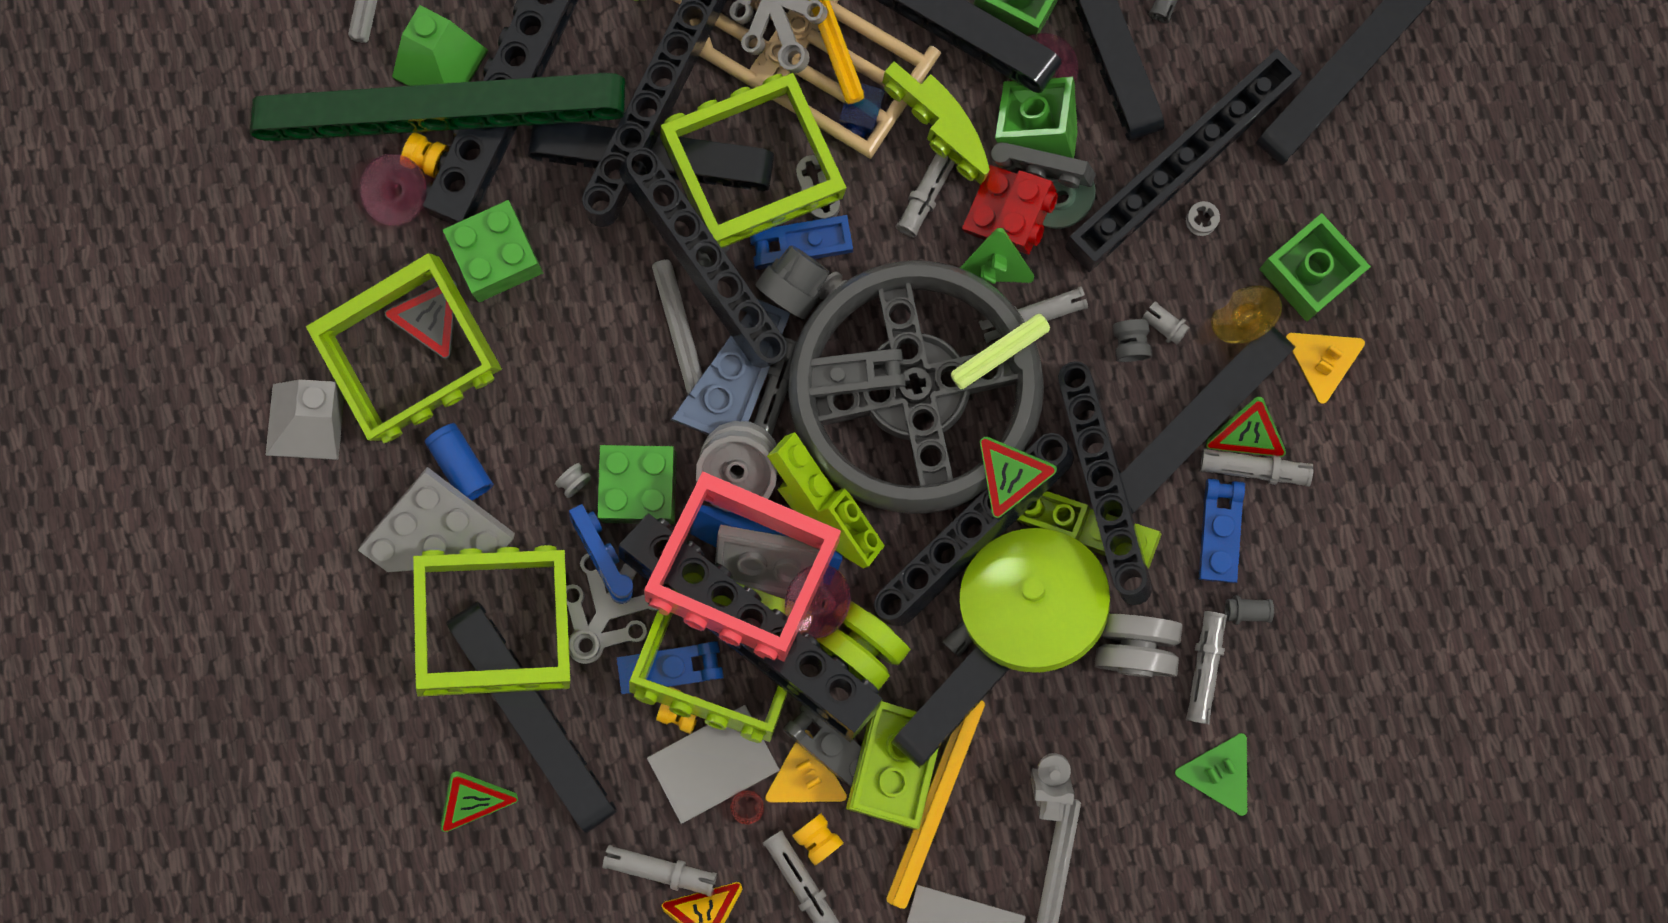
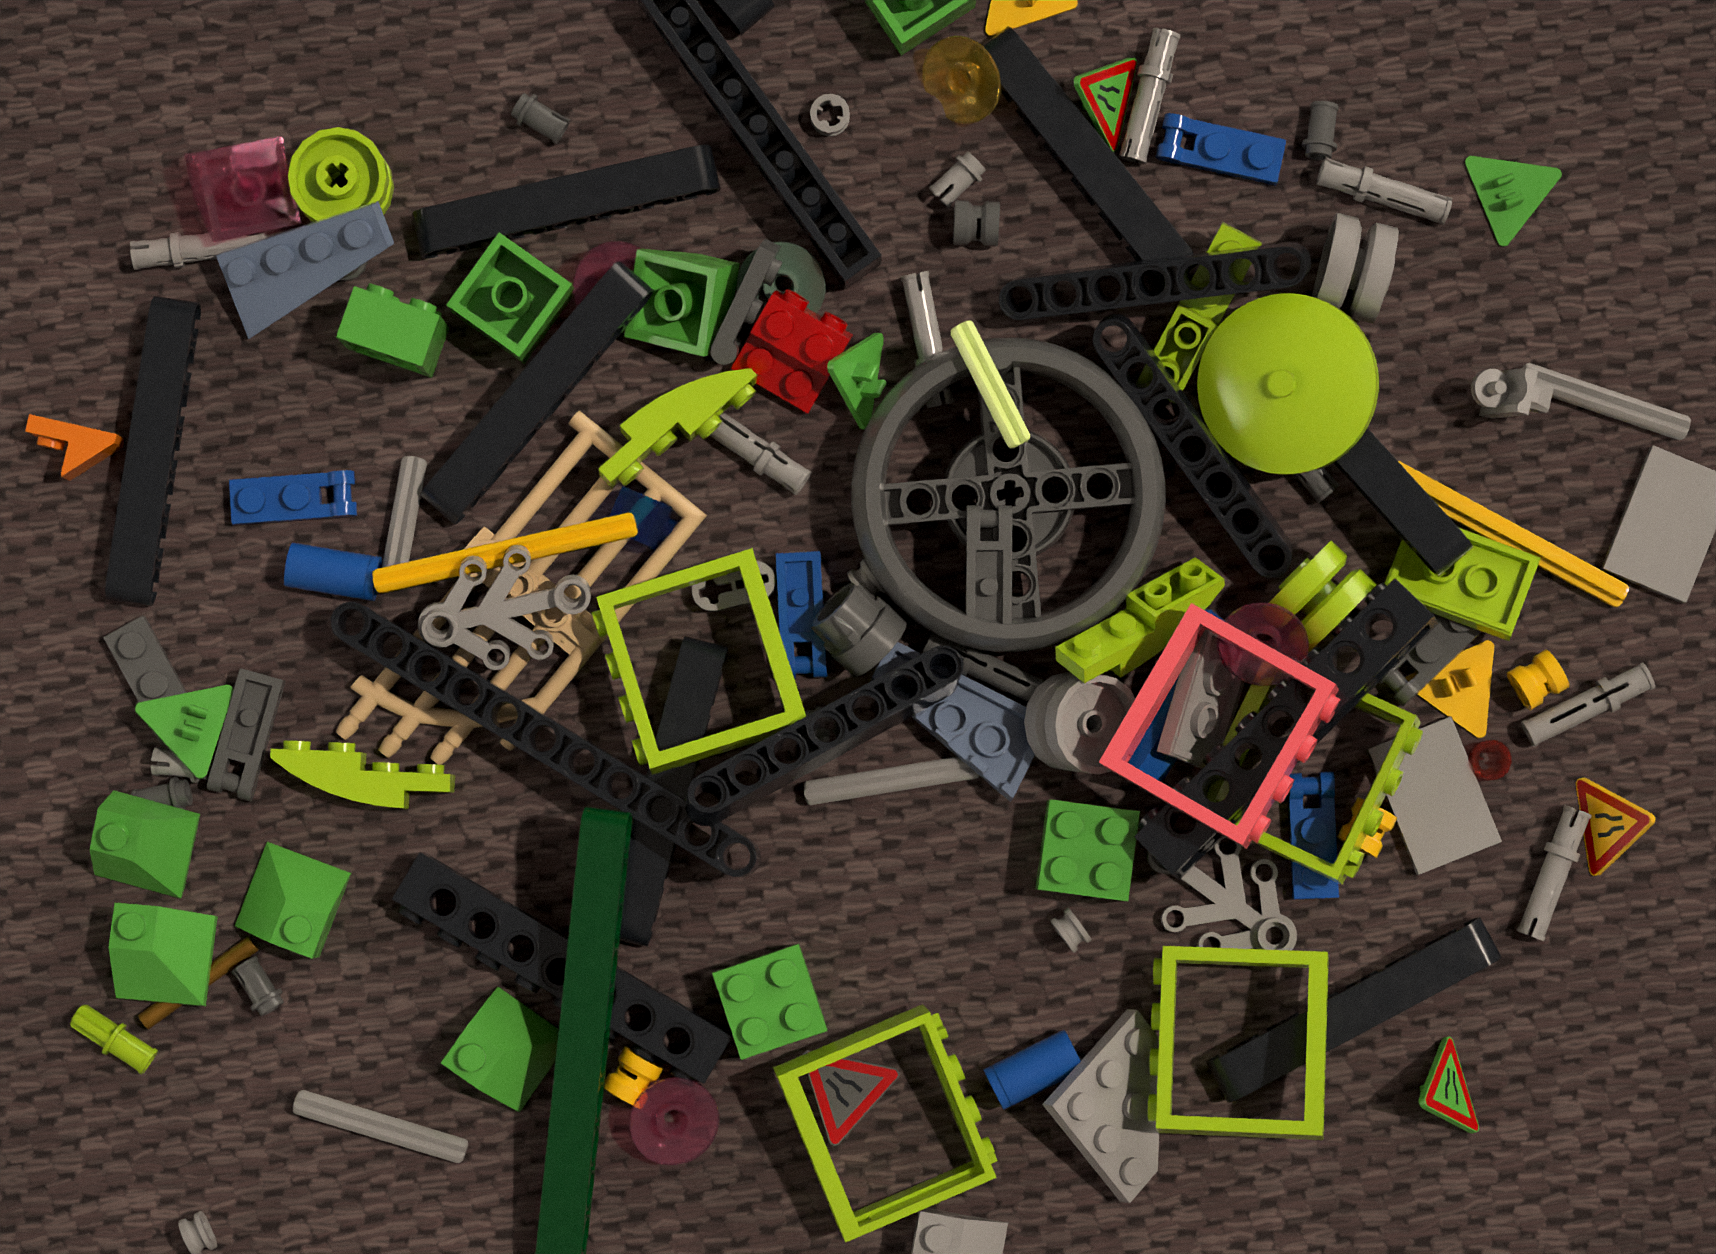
camera: 85 degrees left, 5 degrees up
blue plate [569,504,633,604] -> none
piece [980,436,1057,518] -> none

